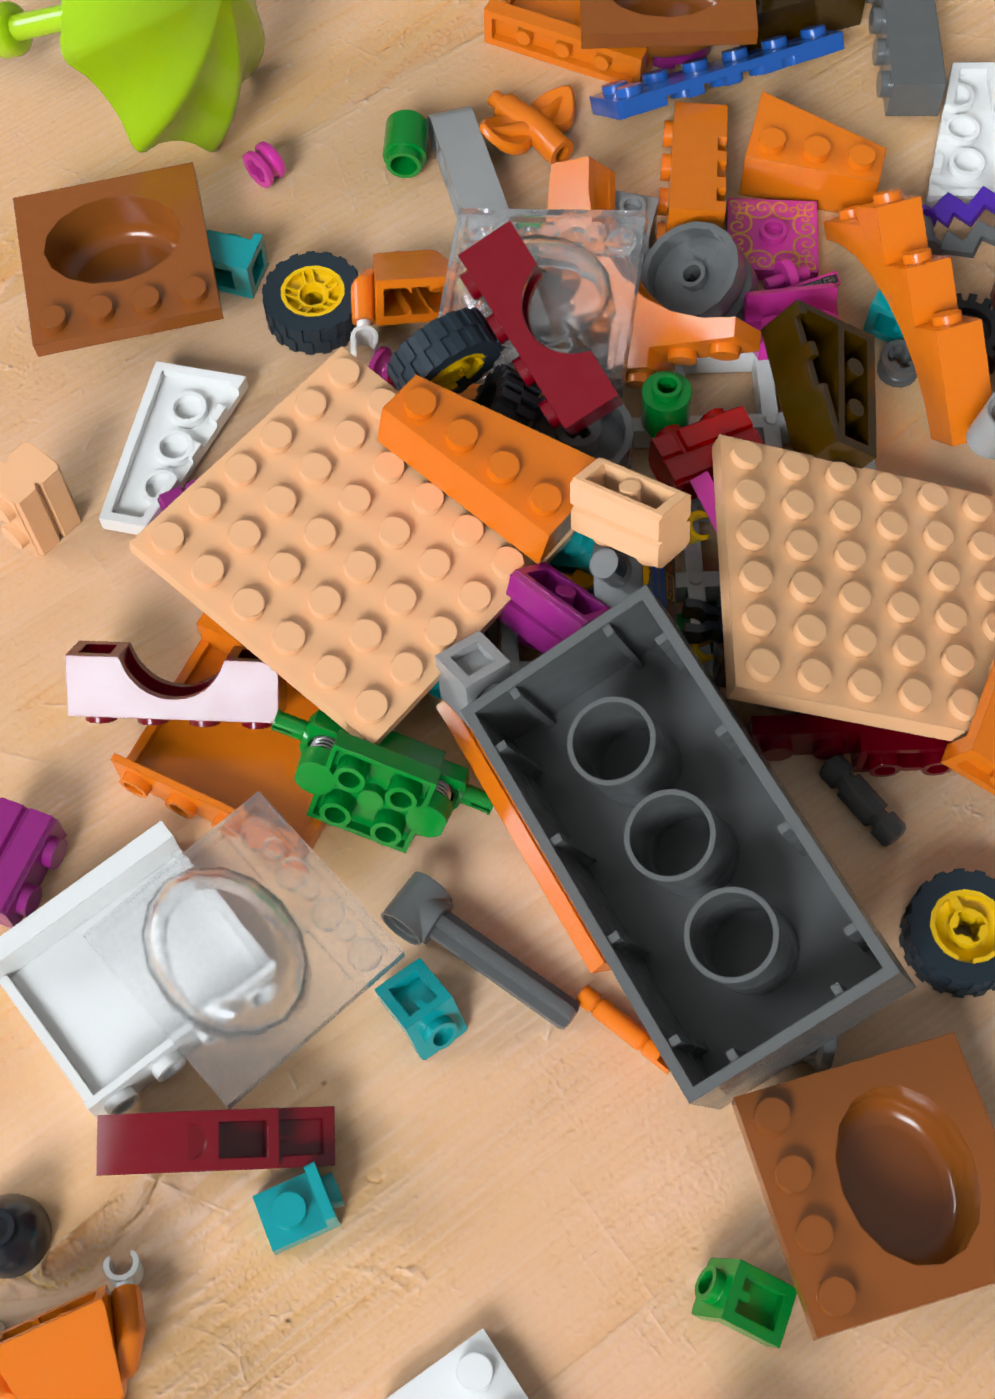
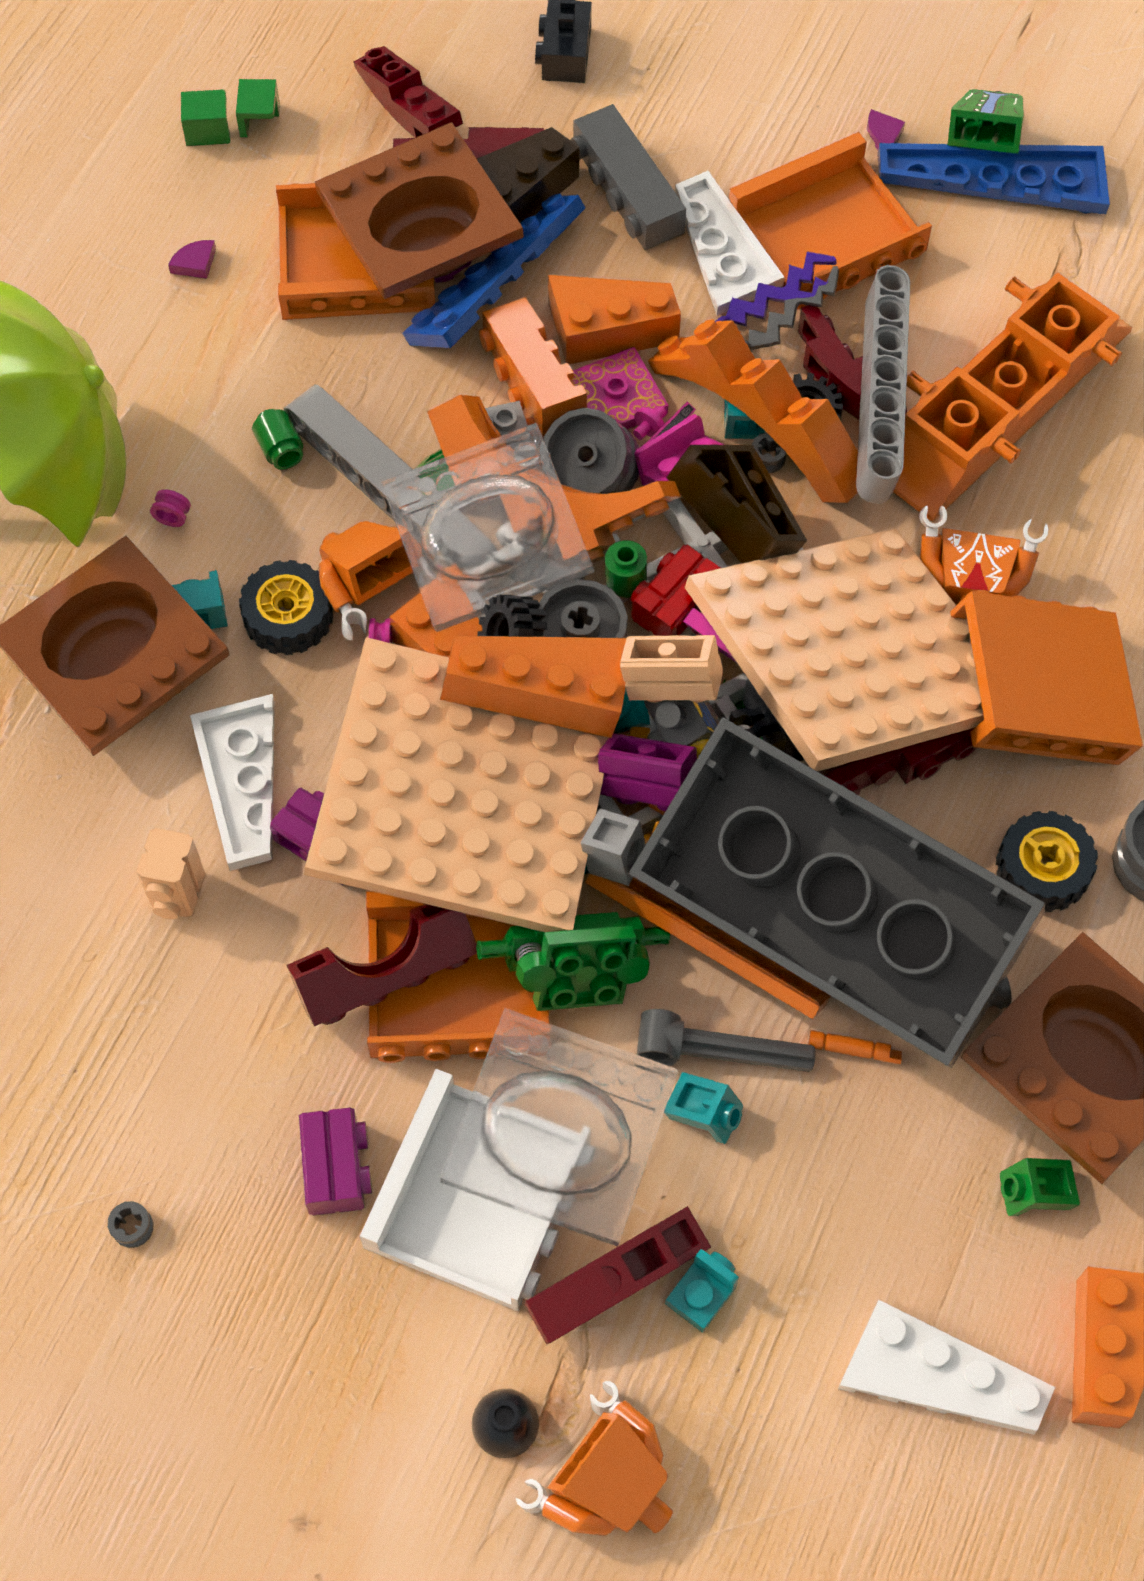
camera: 30 degrees left, 0 degrees up
black wheel [386,307,503,394] -> none
dark red arch [458,220,624,437] -> none
orange plant [479,85,576,165] -> none
dark grey axle [819,754,906,847] -> none

